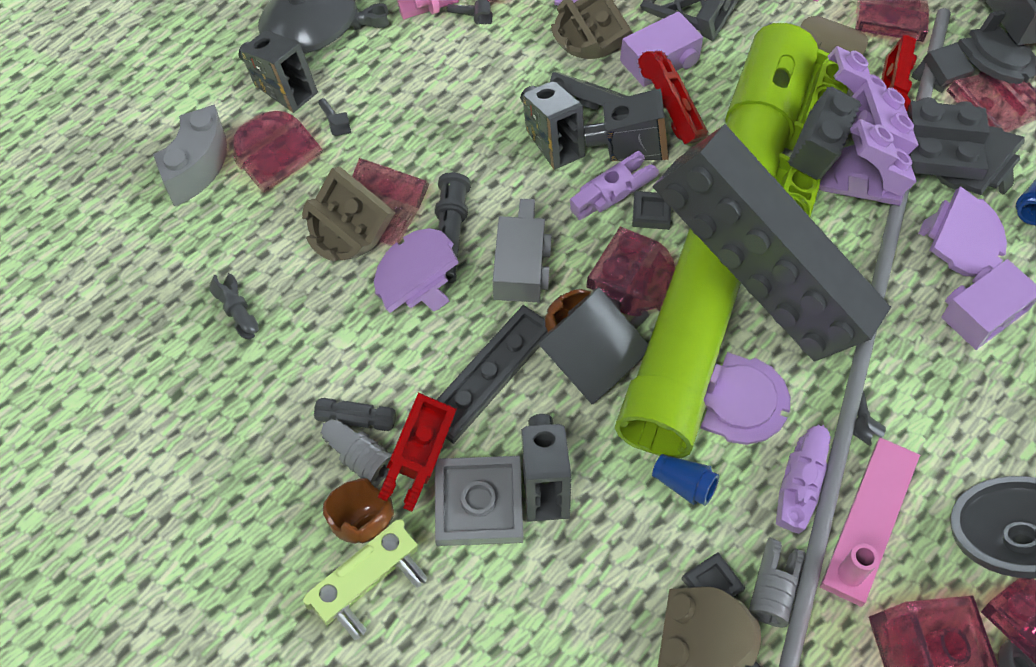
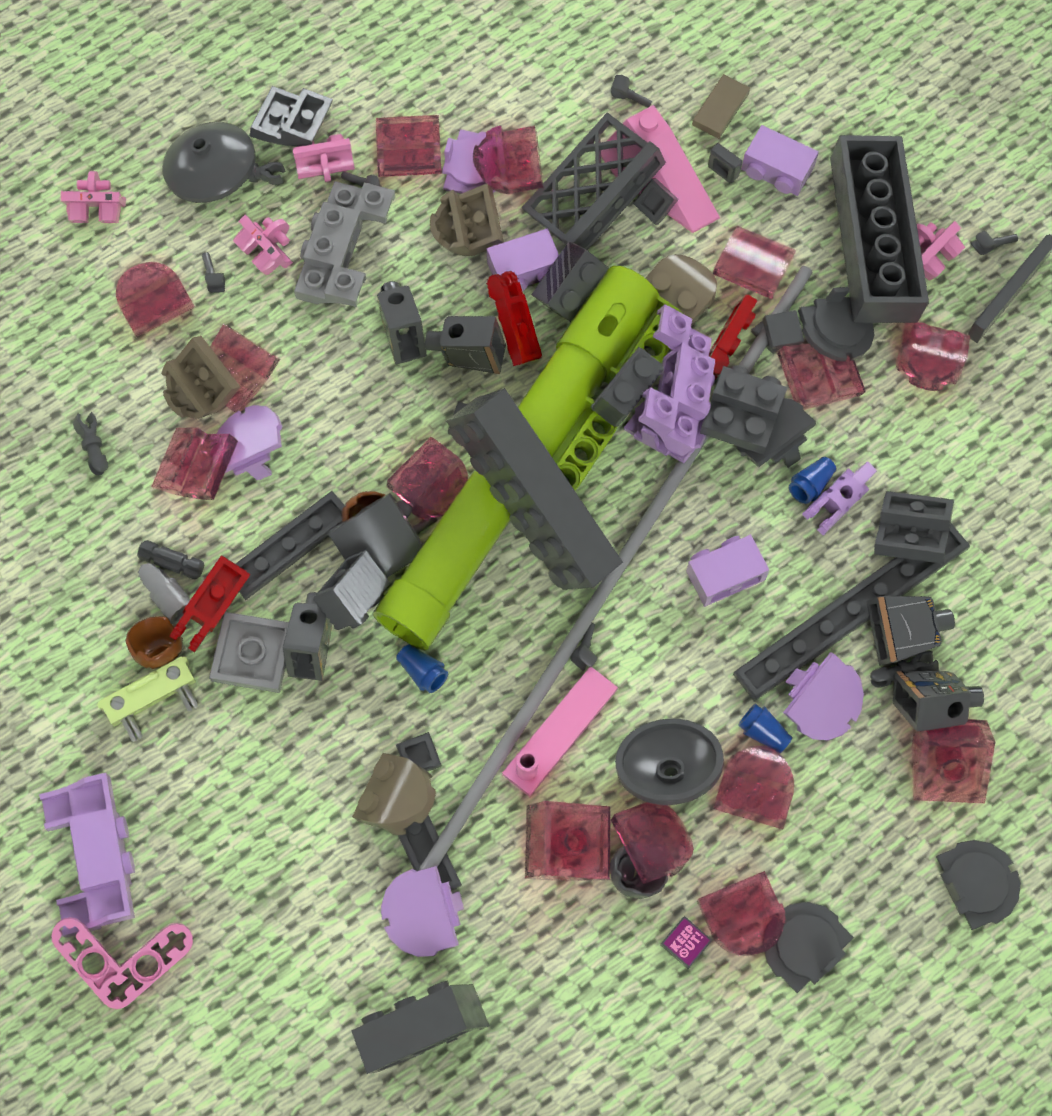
camera: 10 degrees right, 10 degrees up
light grey brick [153,104,227,206] -> none
dark grey torso [238,31,318,113] -> none
dark grey pin [434,172,471,283] -> none
light grey hinge [493,199,552,303] -> none
dark grey hinge [550,72,627,110] -> none
lavender hinge [570,151,660,220] -> none
lavender piece [701,352,791,445] -> none
light grey hinge [749,537,806,628] -> none
lavender hinge [776,424,831,534] -> none
lavender piece [918,187,1007,277] -> none
none -> bright pink hips [61,171,126,223]
none -> clear pink slope [151,427,238,500]
none -> bright pink hips [233,215,293,275]
none -> light grey bracket [294,181,396,307]
none -> brick [313,550,391,630]
none -> dark grey brick [531,241,609,322]

